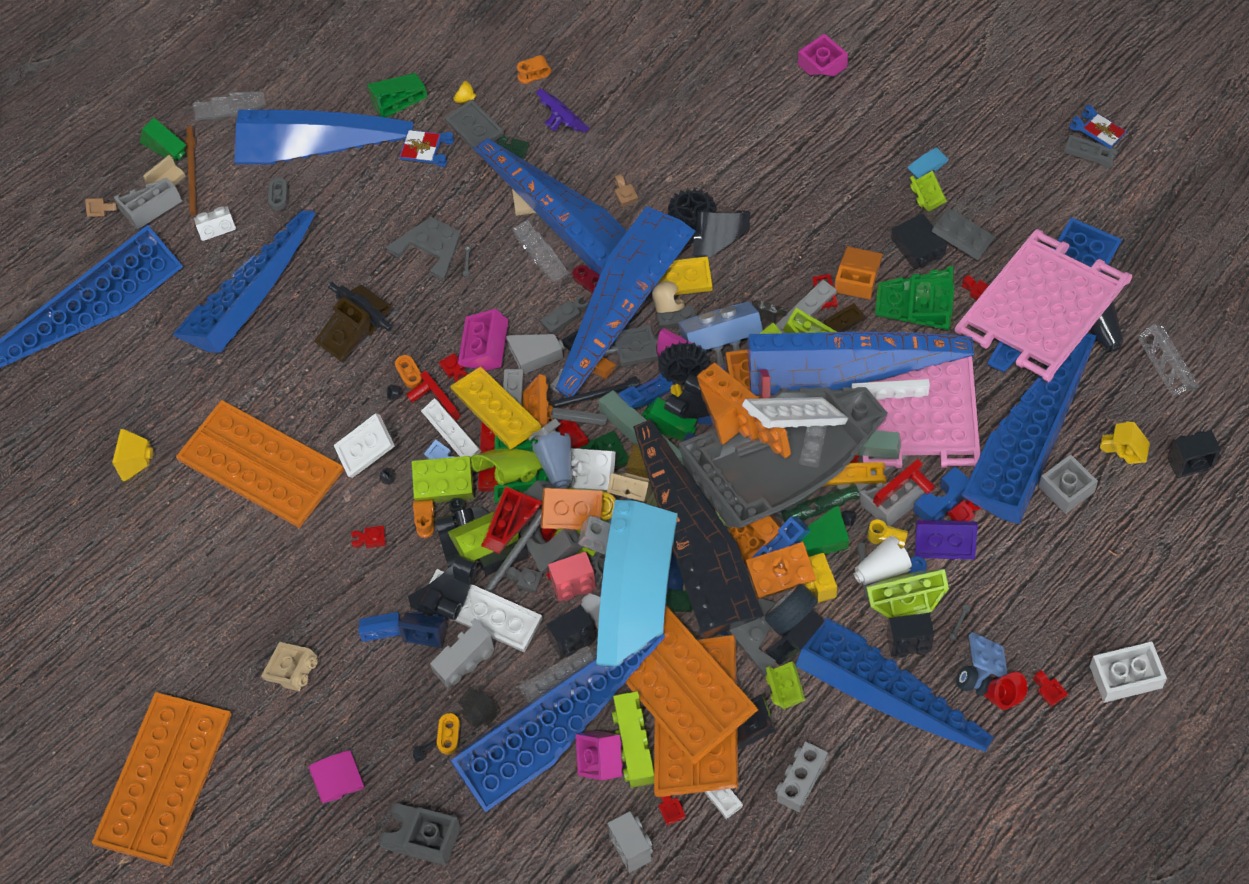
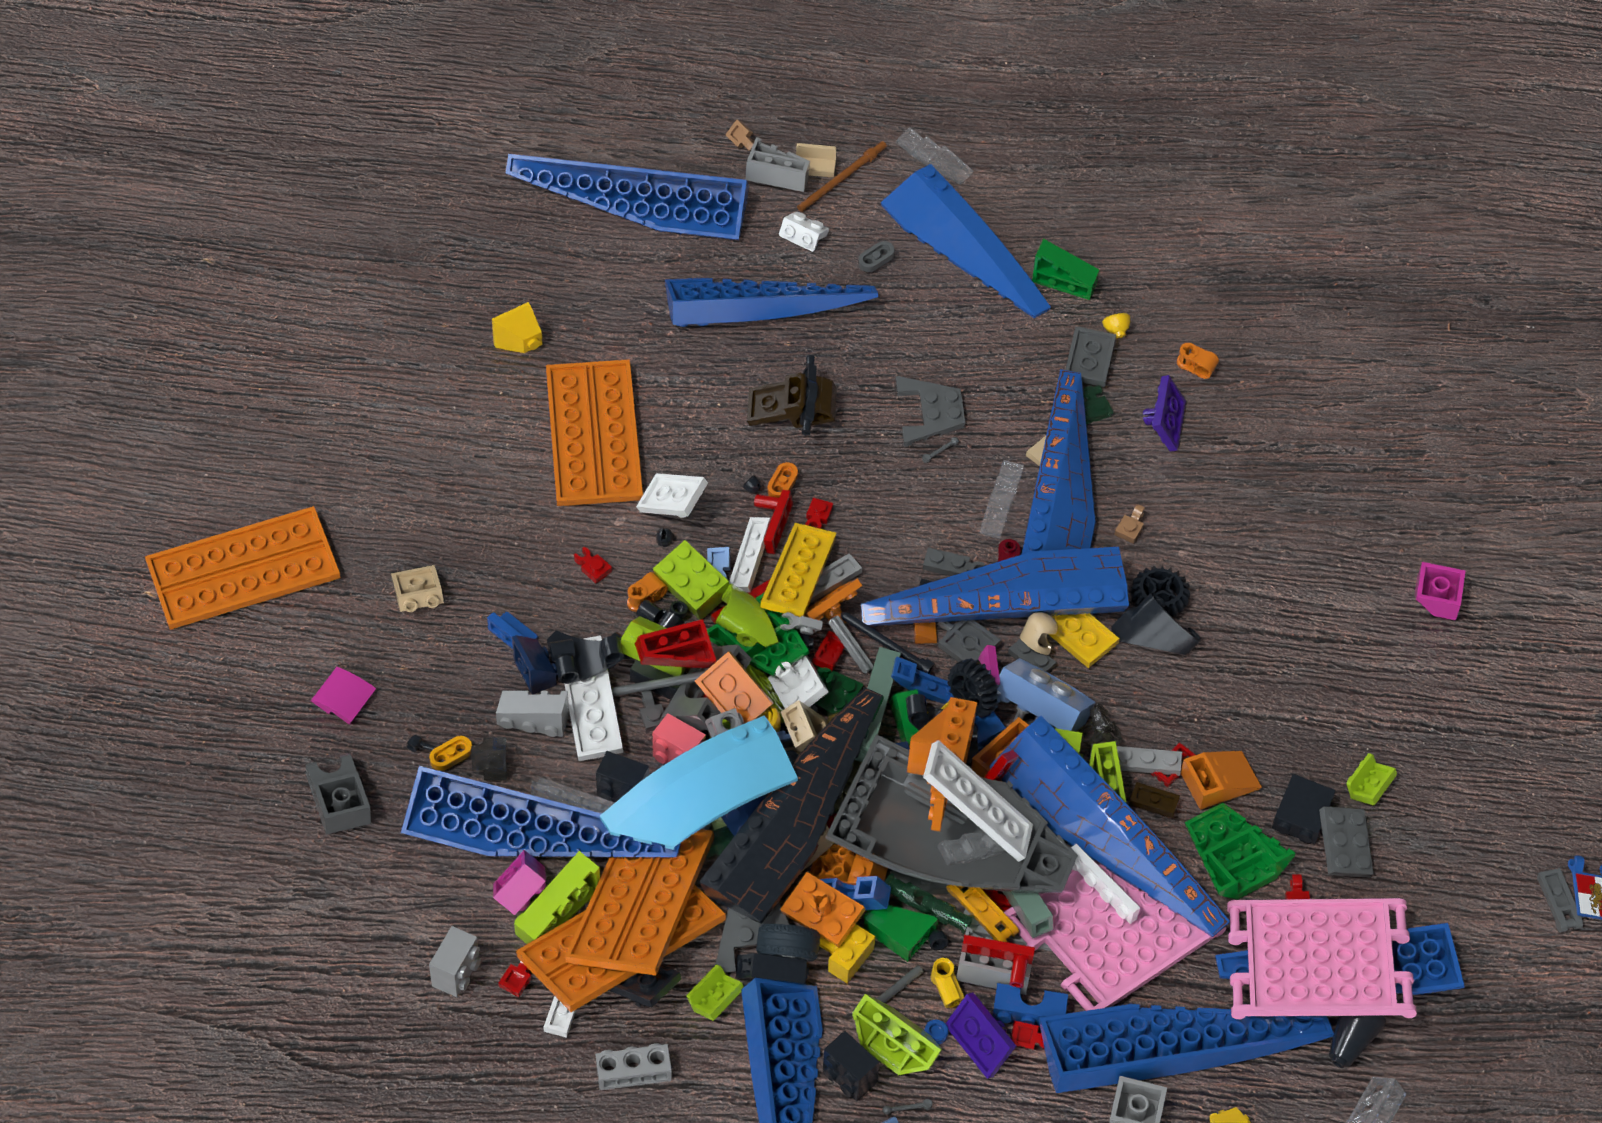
camera: 45 degrees right, 5 degrees down
green slope [139,118,186,162] -> none
flag [399,130,454,167] -> none
dark pink slope [458,309,508,371] -> none
light grey slope [506,334,565,374] -> none
sand blue cone [532,432,571,489] -> none
white cone [854,536,912,585] -> none
dark azure slope [907,147,949,179] -> none

